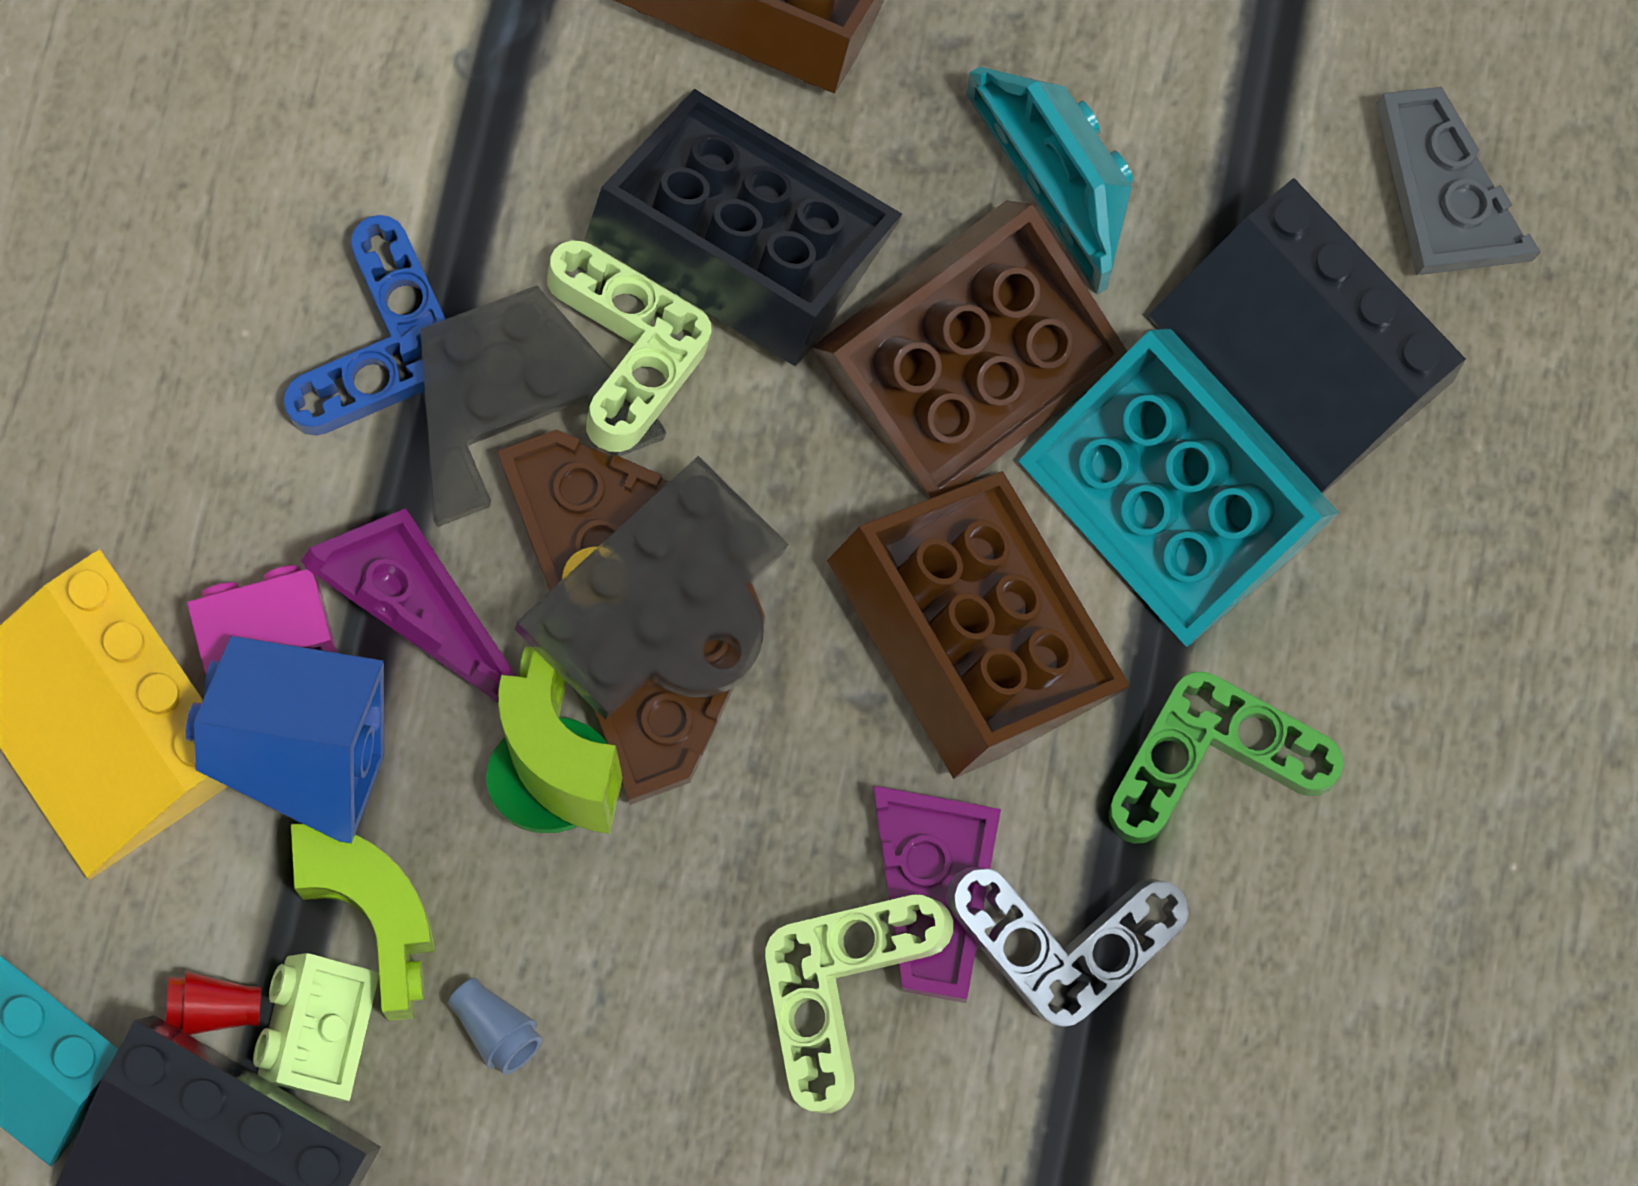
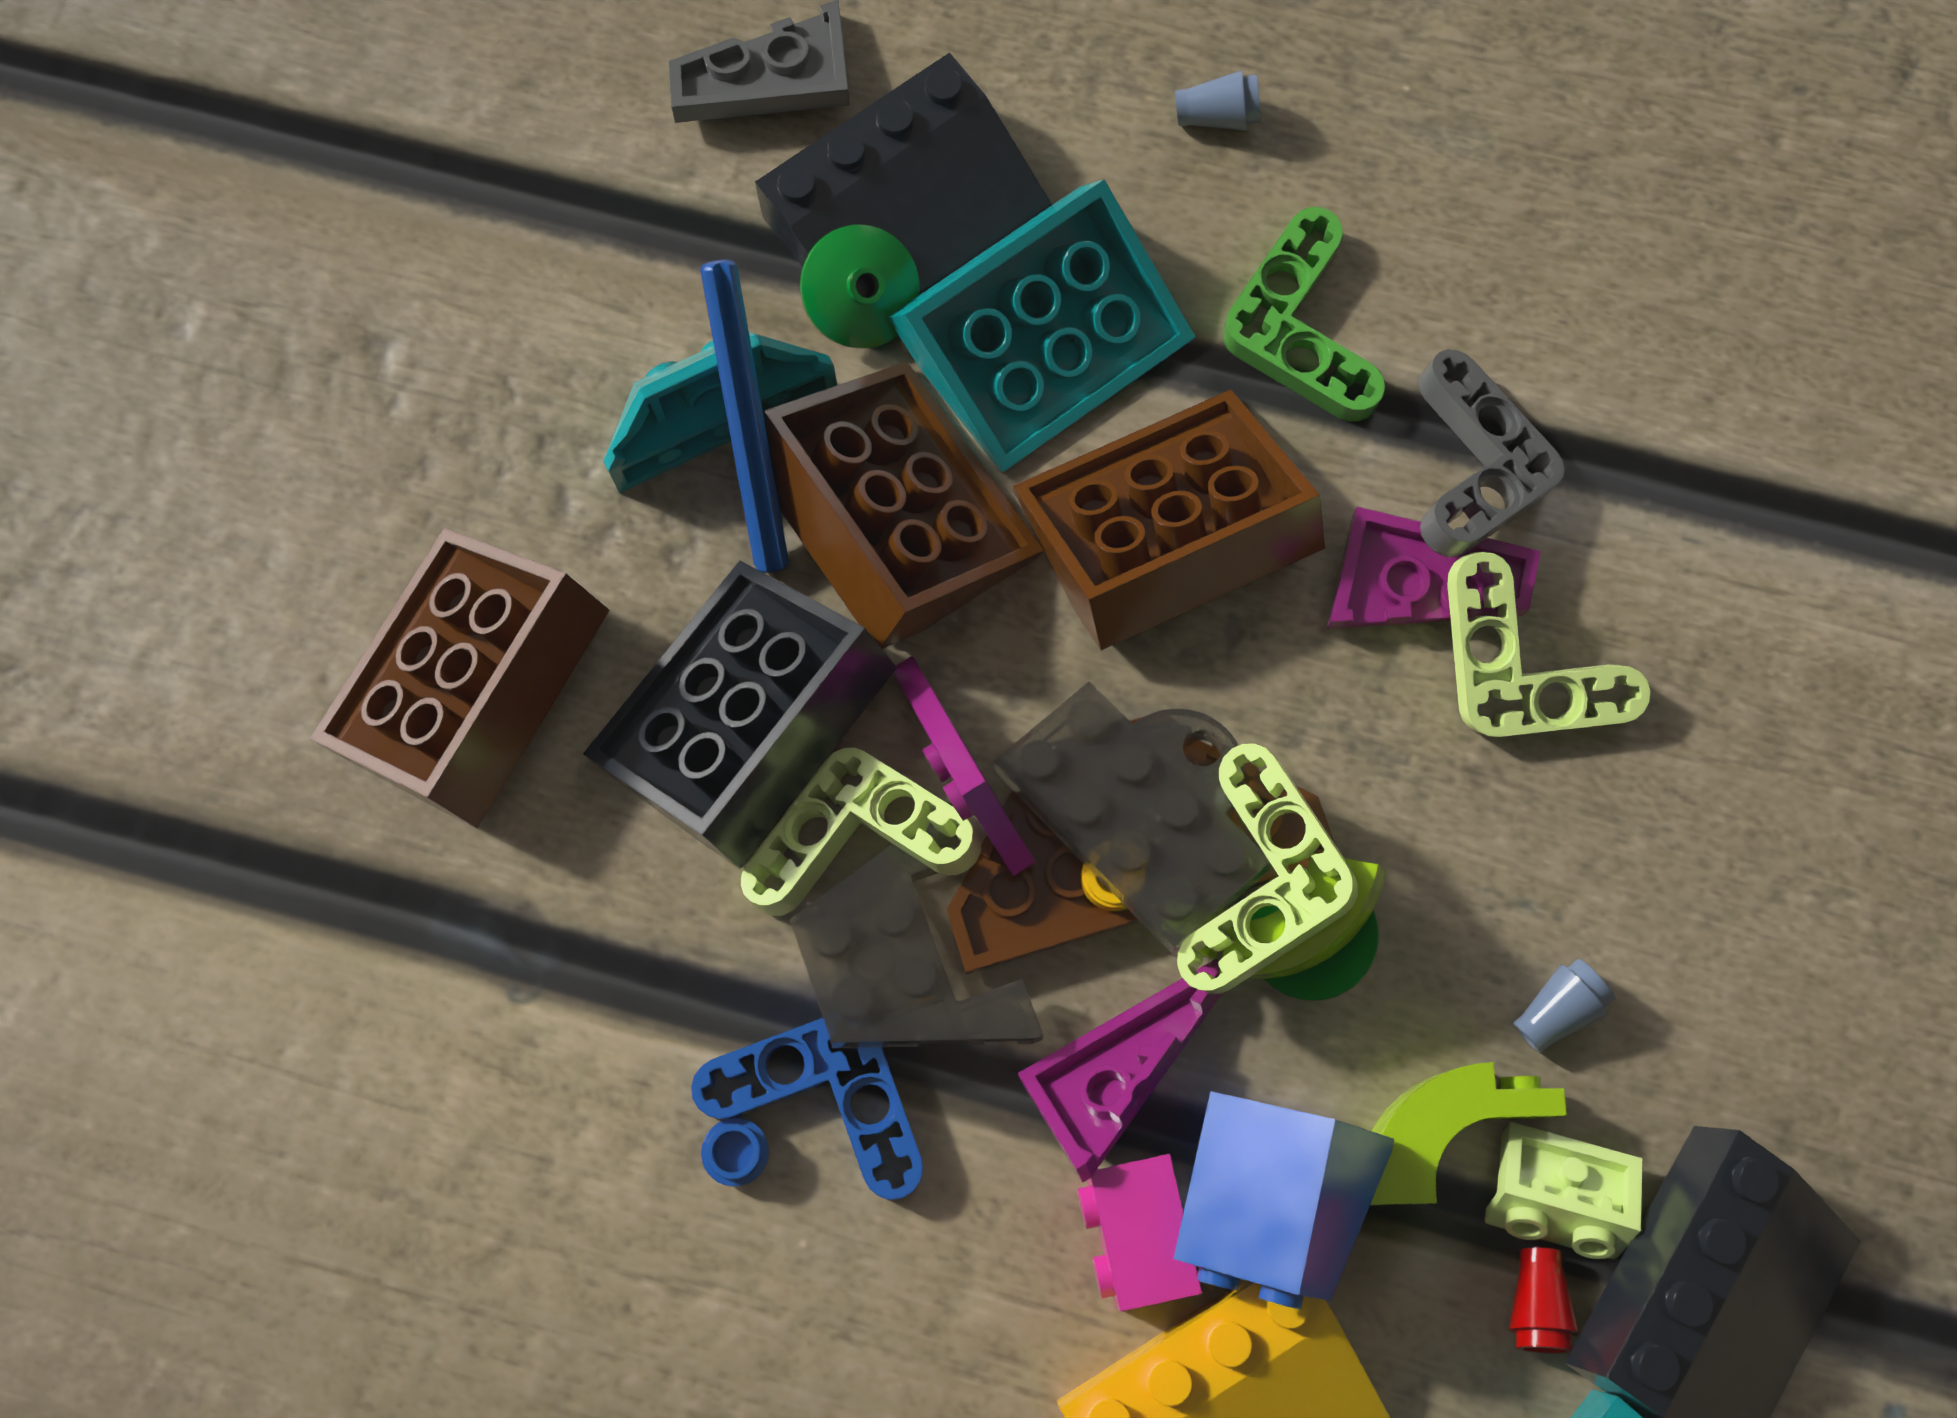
camera: 85 degrees left, 0 degrees up
none -> blue axle [700,260,789,573]
none -> blue plate [701,1118,769,1187]
none -> green dish [800,225,920,349]
none -> magenta wing [894,656,1035,876]
none -> sand blue cone [1175,70,1261,131]
none -> yellowish green beam [1177,744,1358,994]

